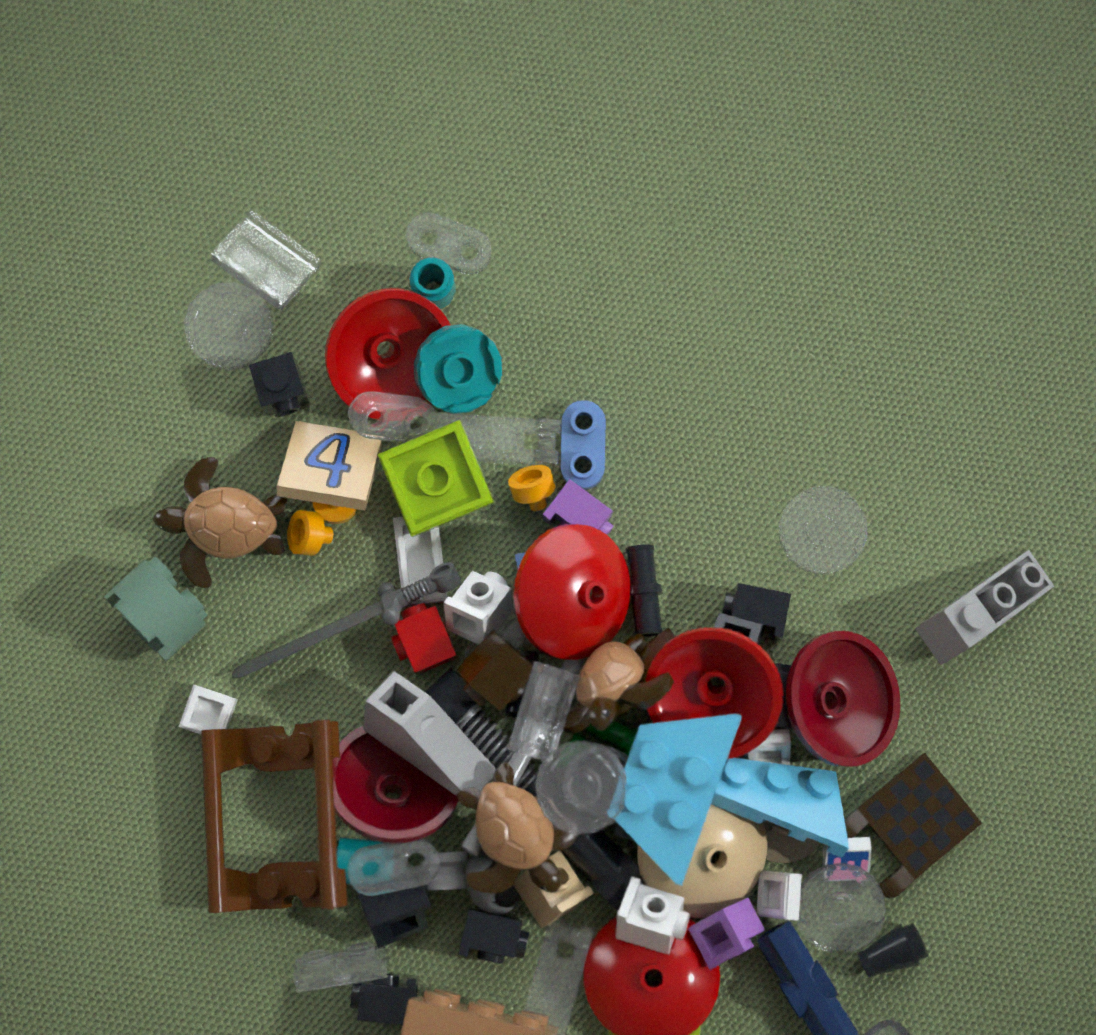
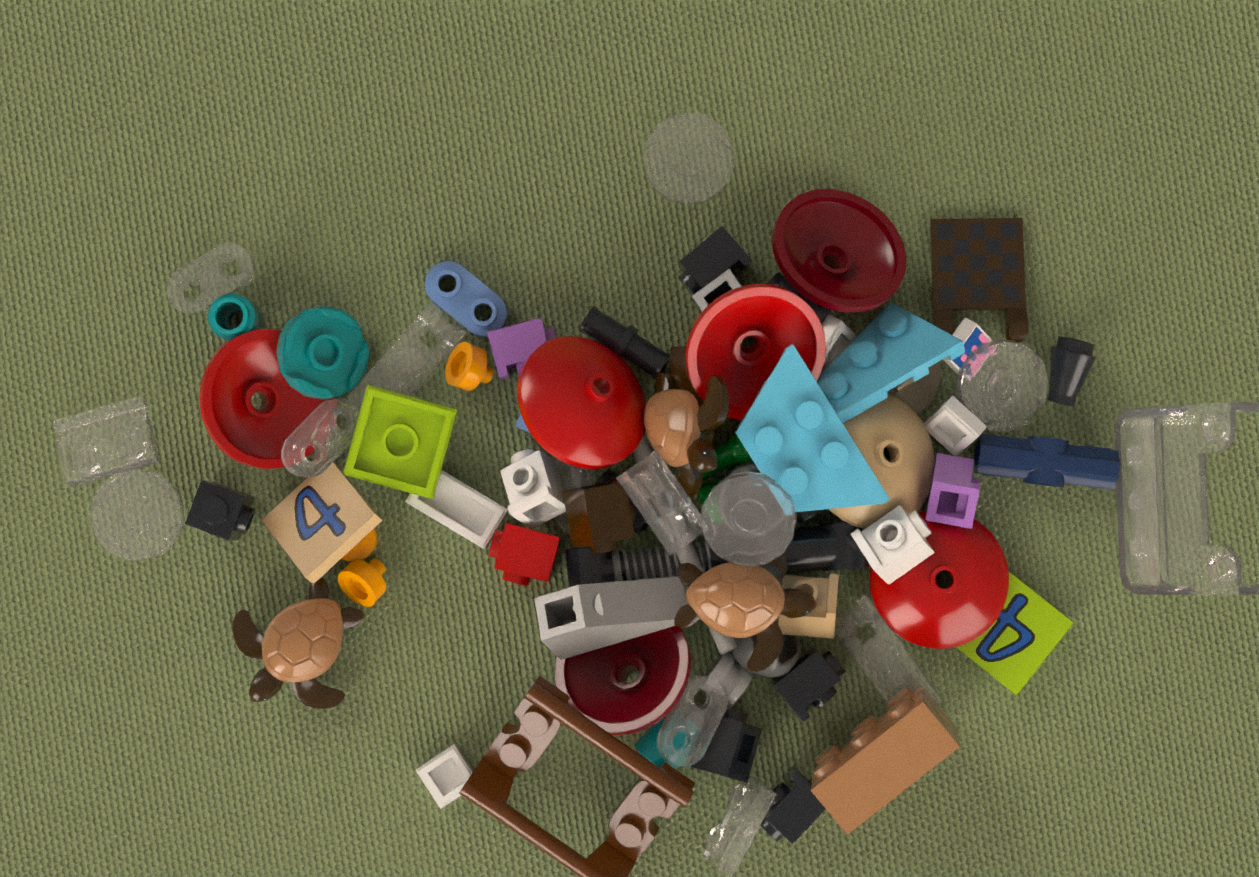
camera: 55 degrees left, 5 degrees up
sand green brick [104,556,208,662] -> none
dark grey sword [232,562,461,678] -> none
light grey slope [915,550,1054,665] -> none

